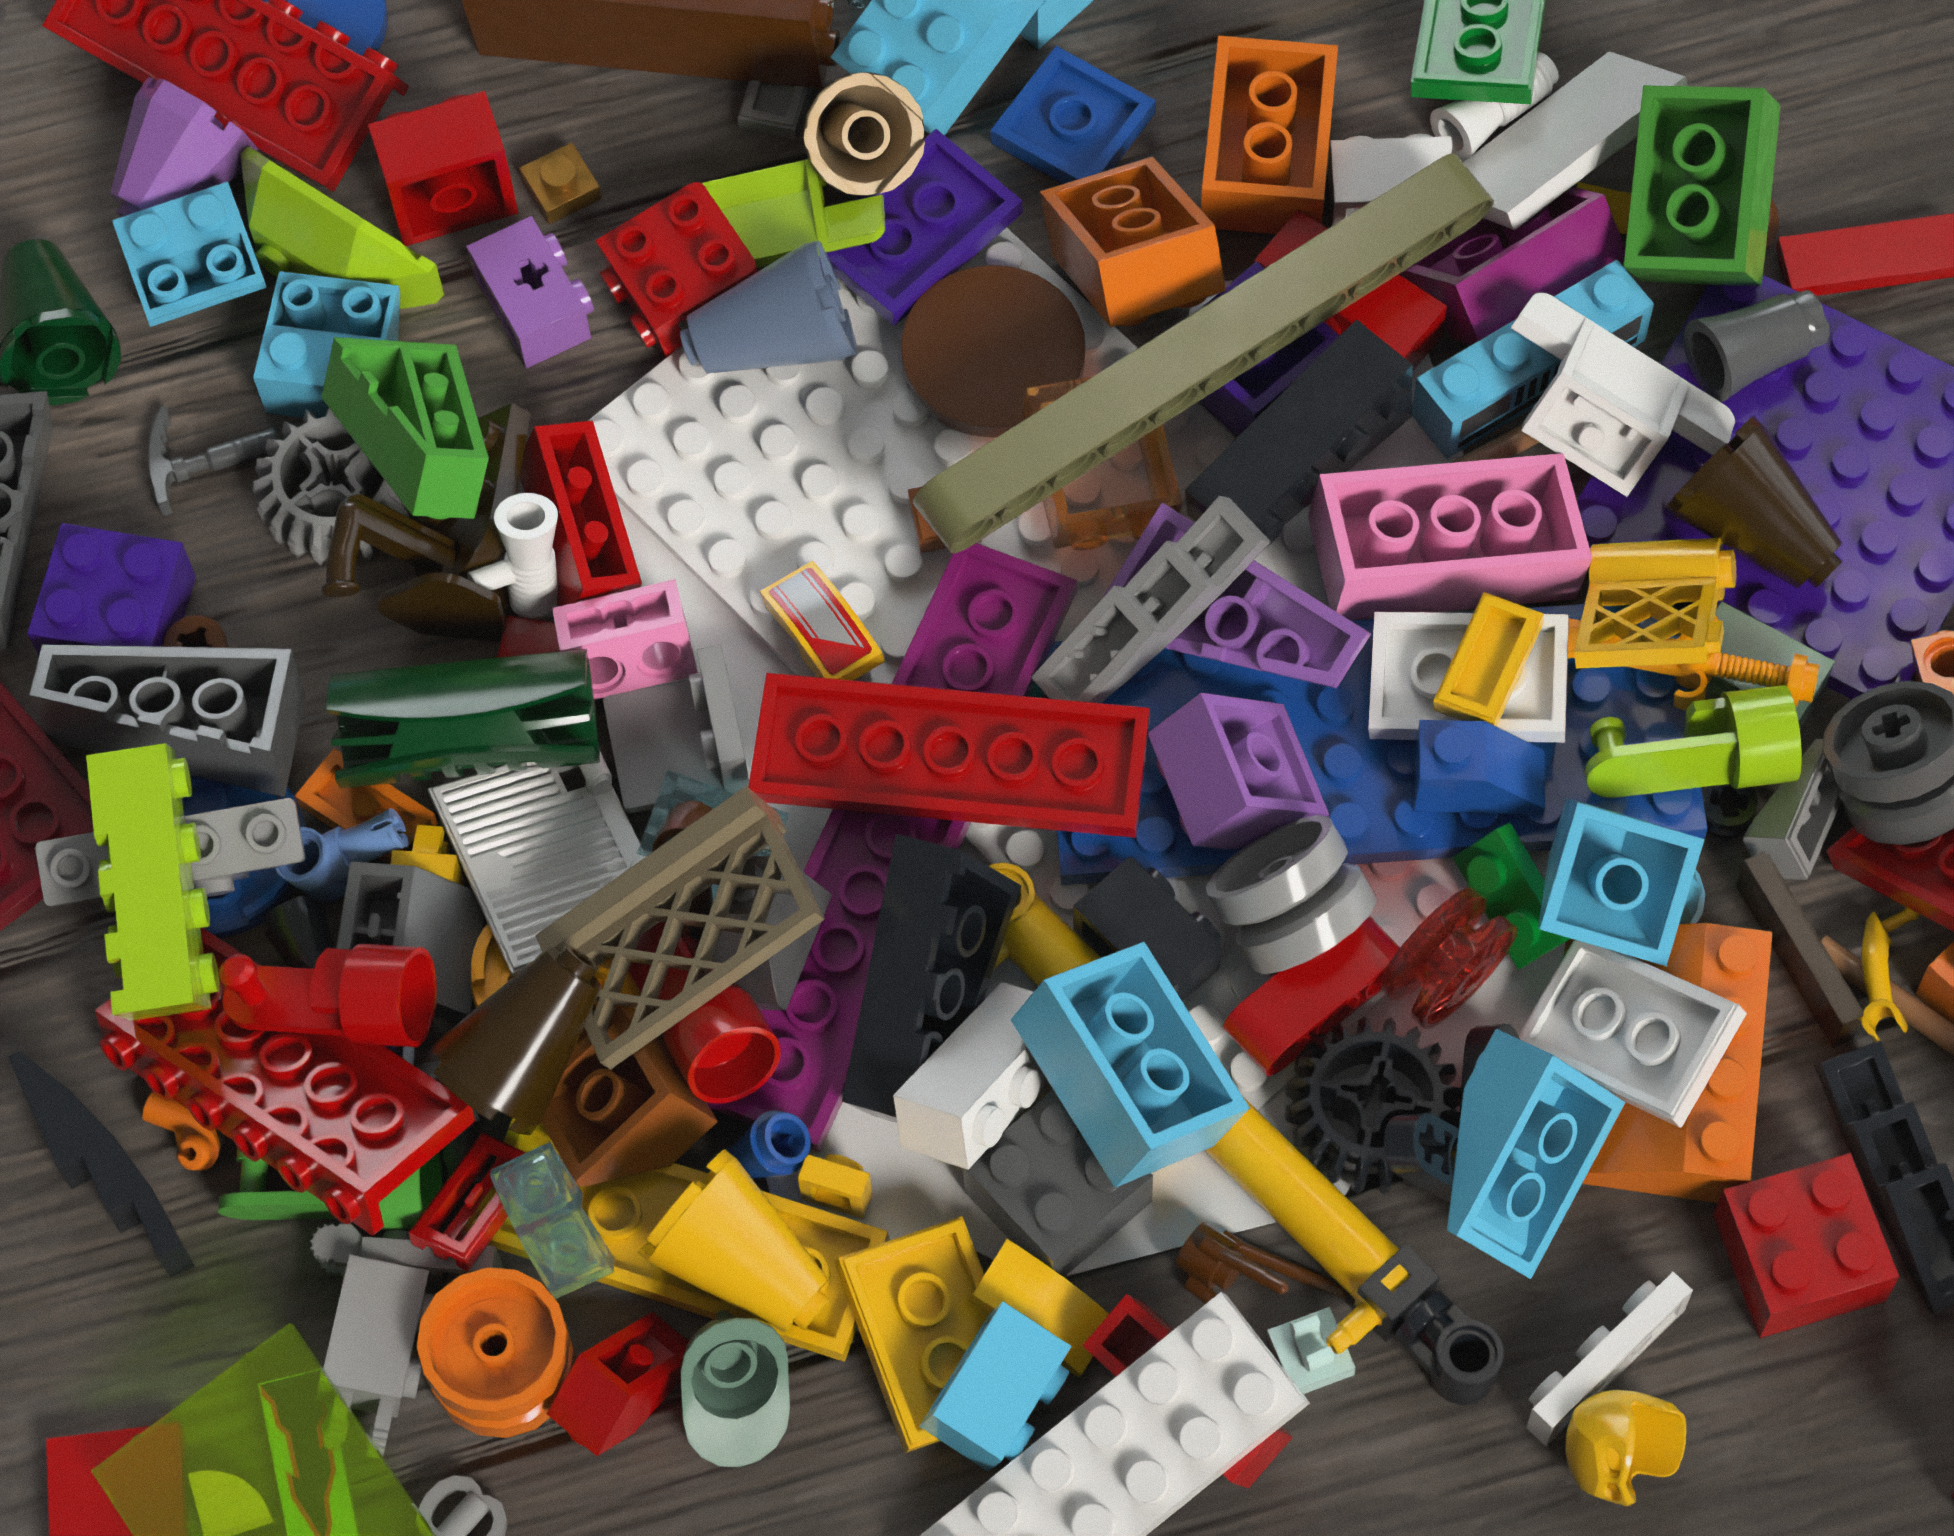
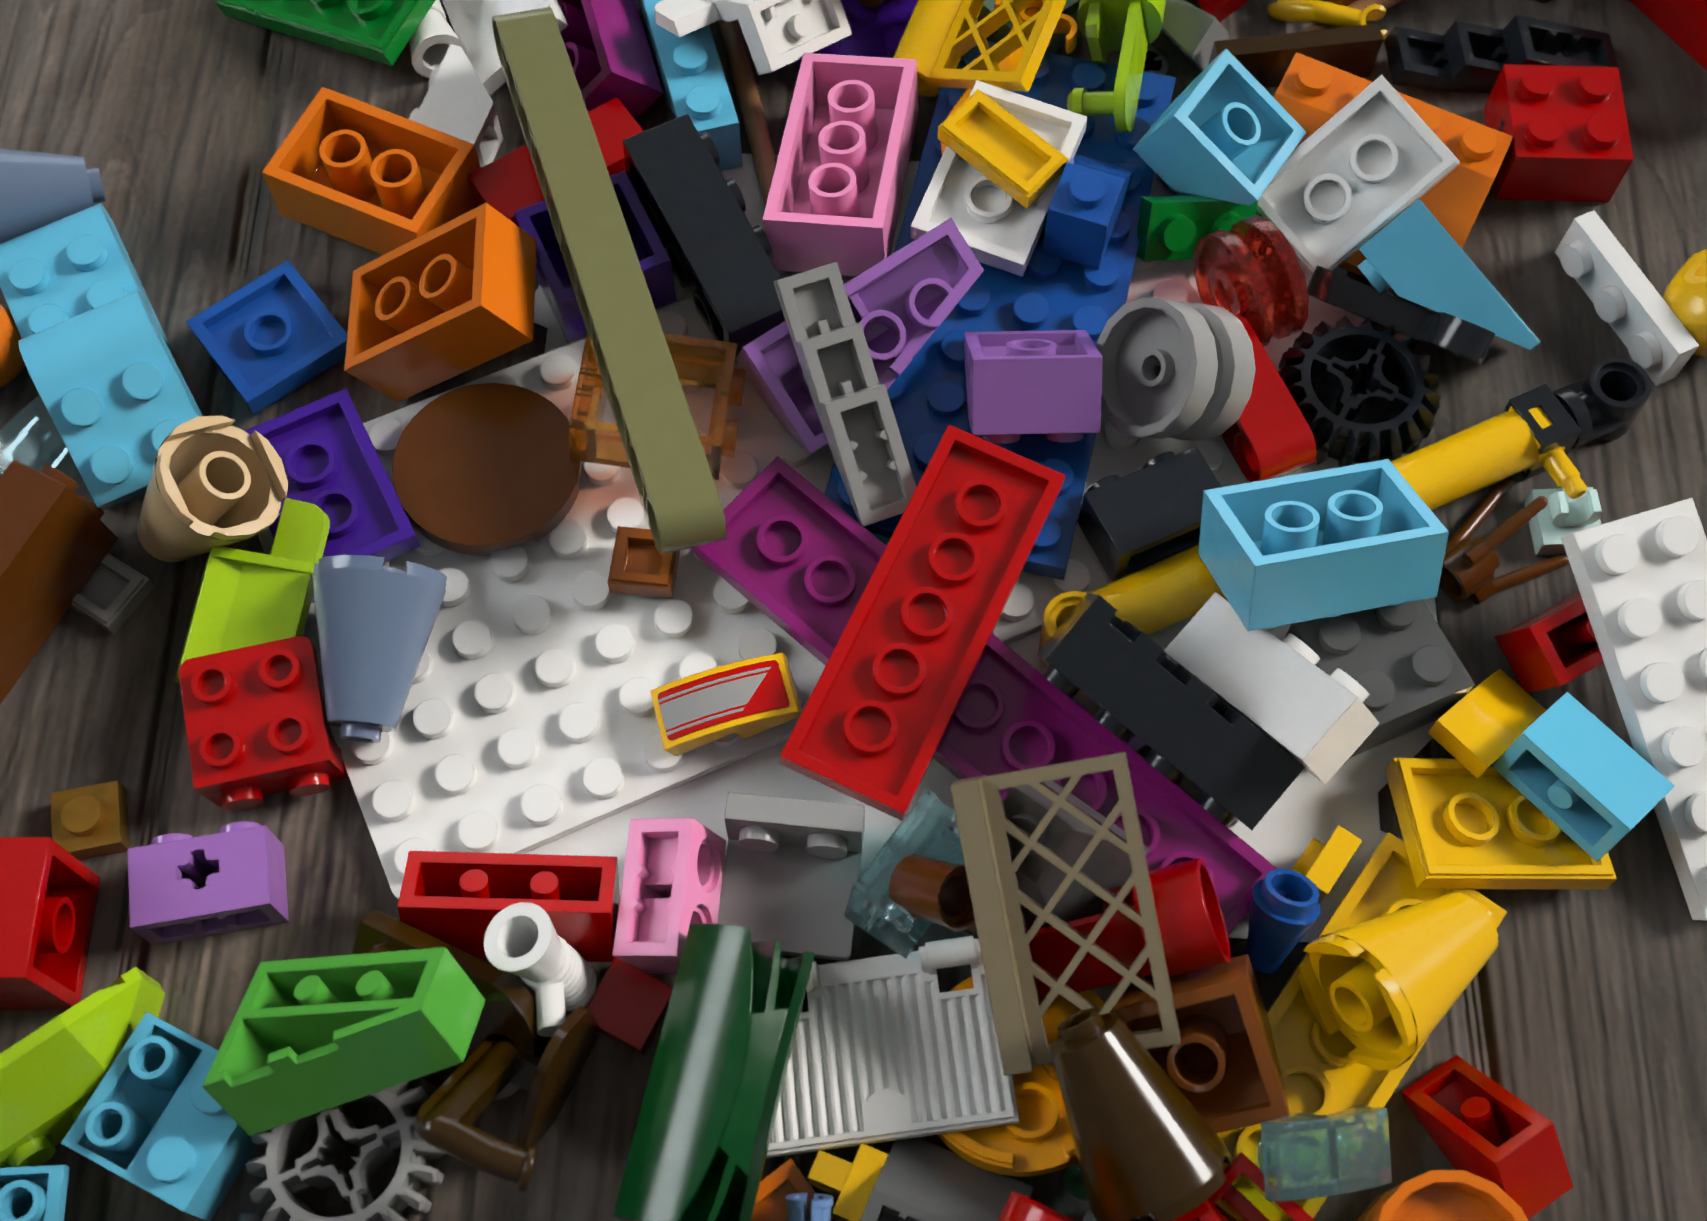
camera: 75 degrees left, 0 degrees up
sand green piece [680,1310,790,1467] -> none

